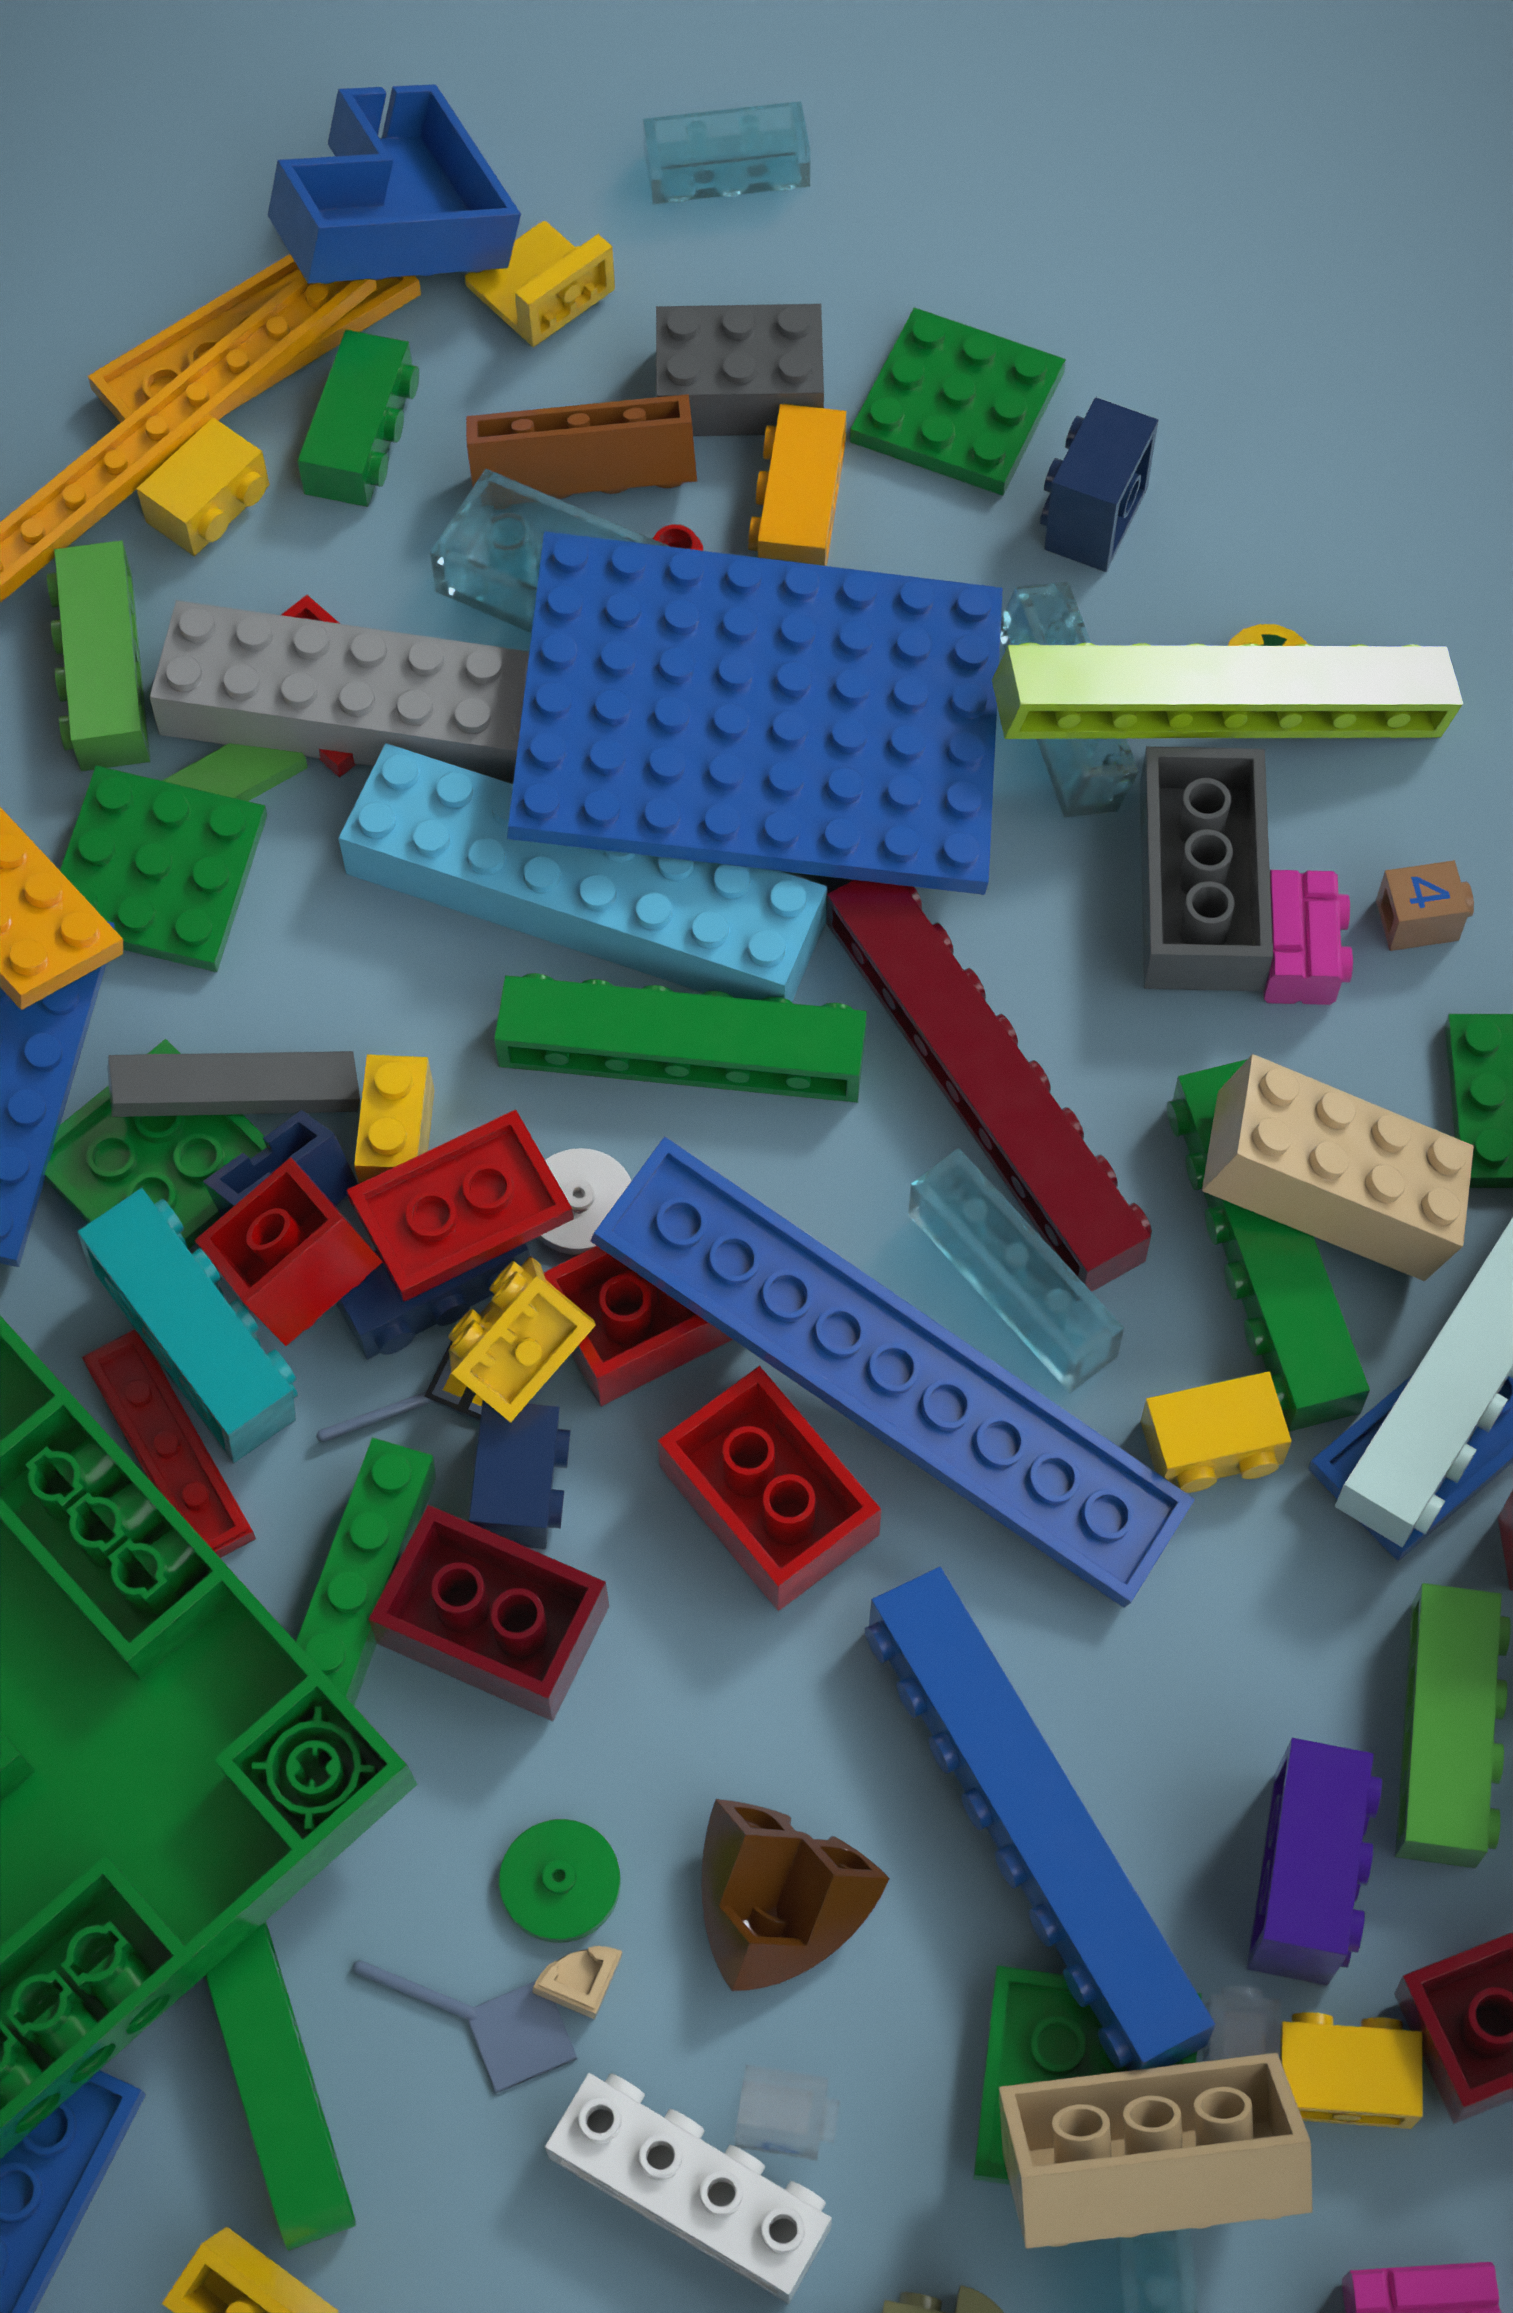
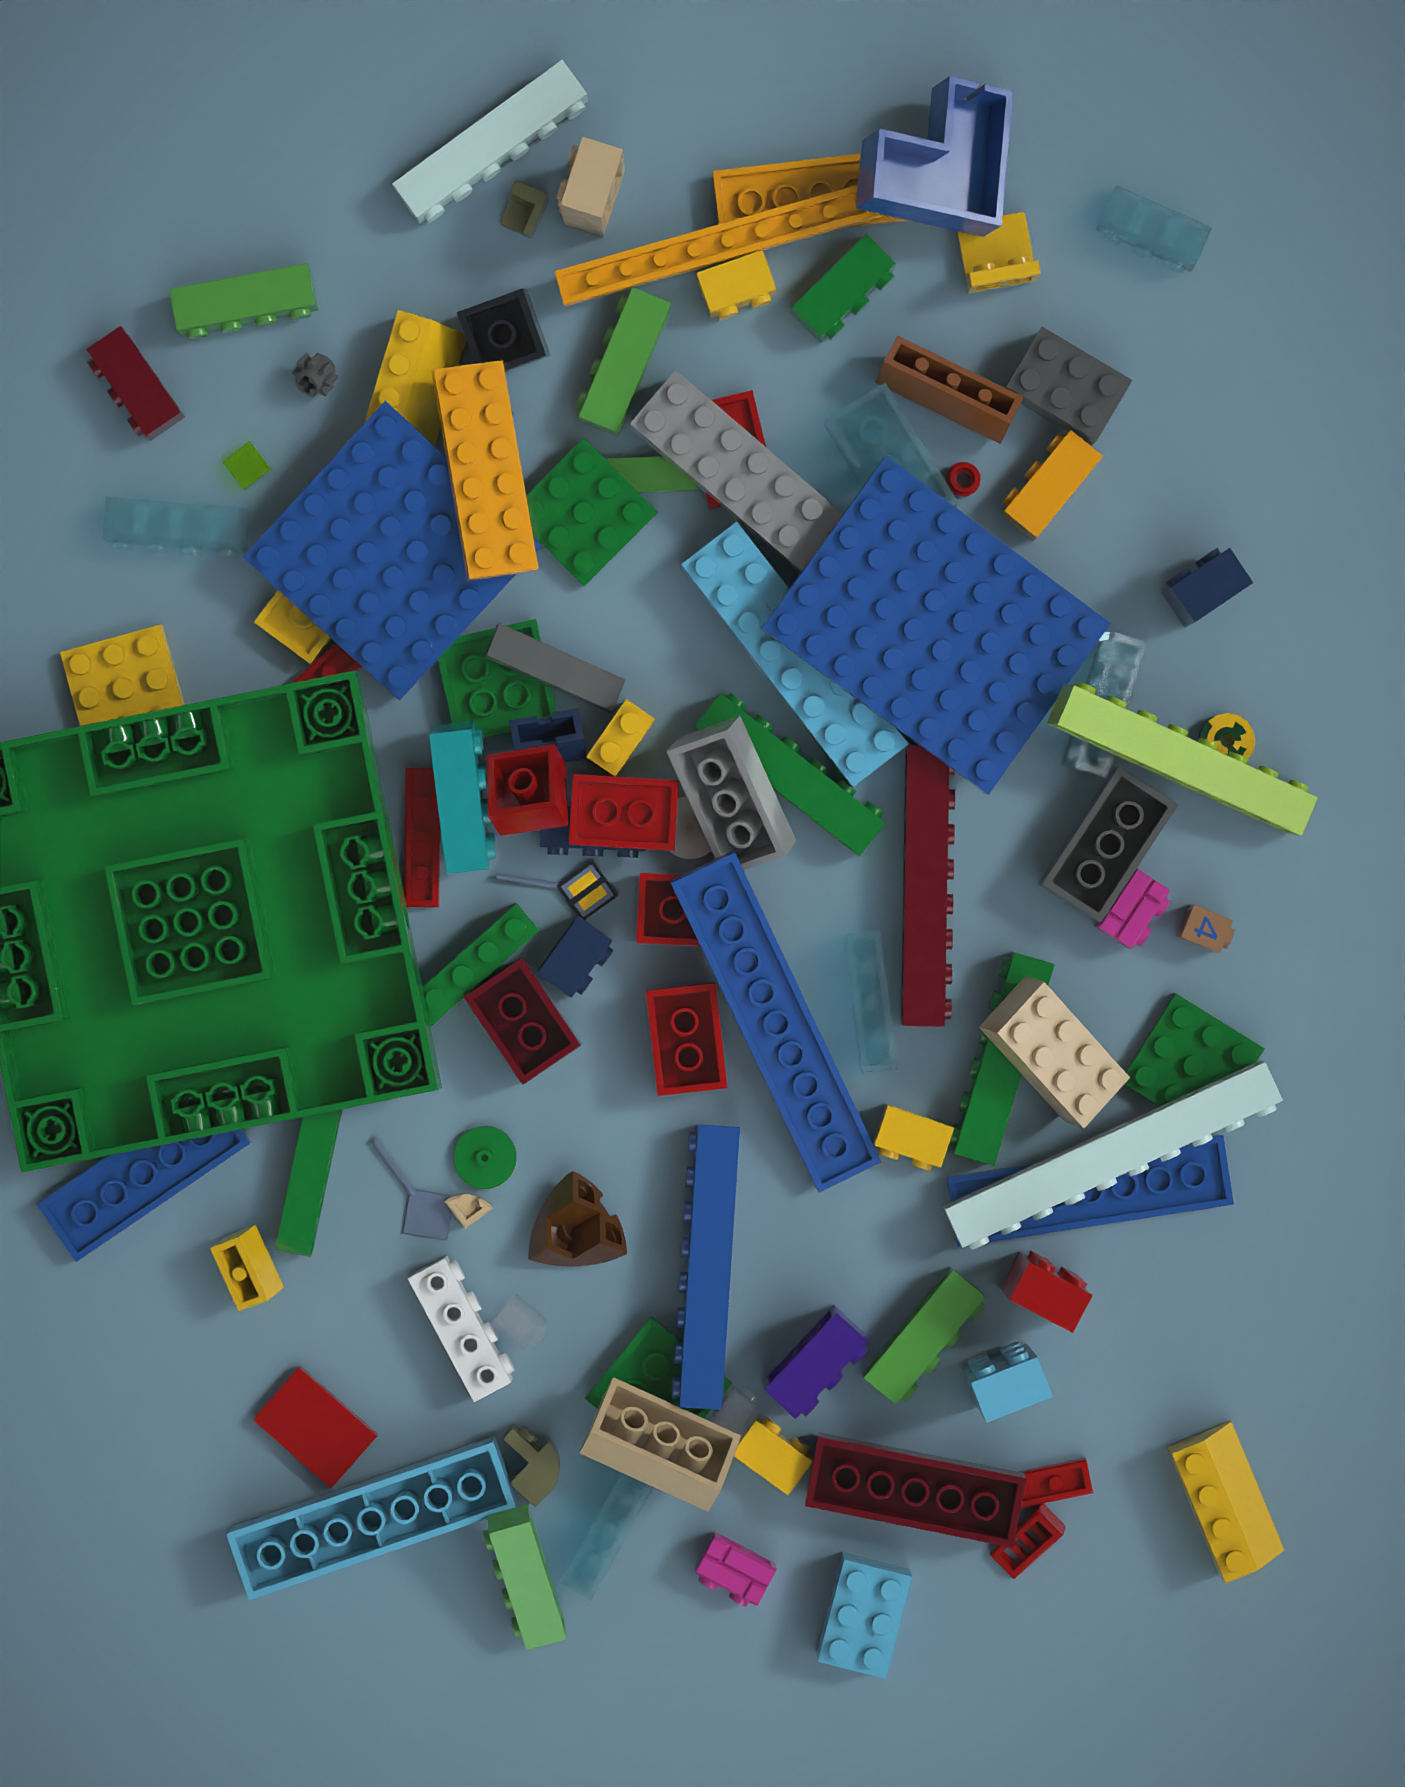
camera: 30 degrees right, 25 degrees up
yellow bracket [448,1256,596,1423] -> none
green plate [850,307,1066,496] -> none
none -> light grey brick [666,716,796,870]

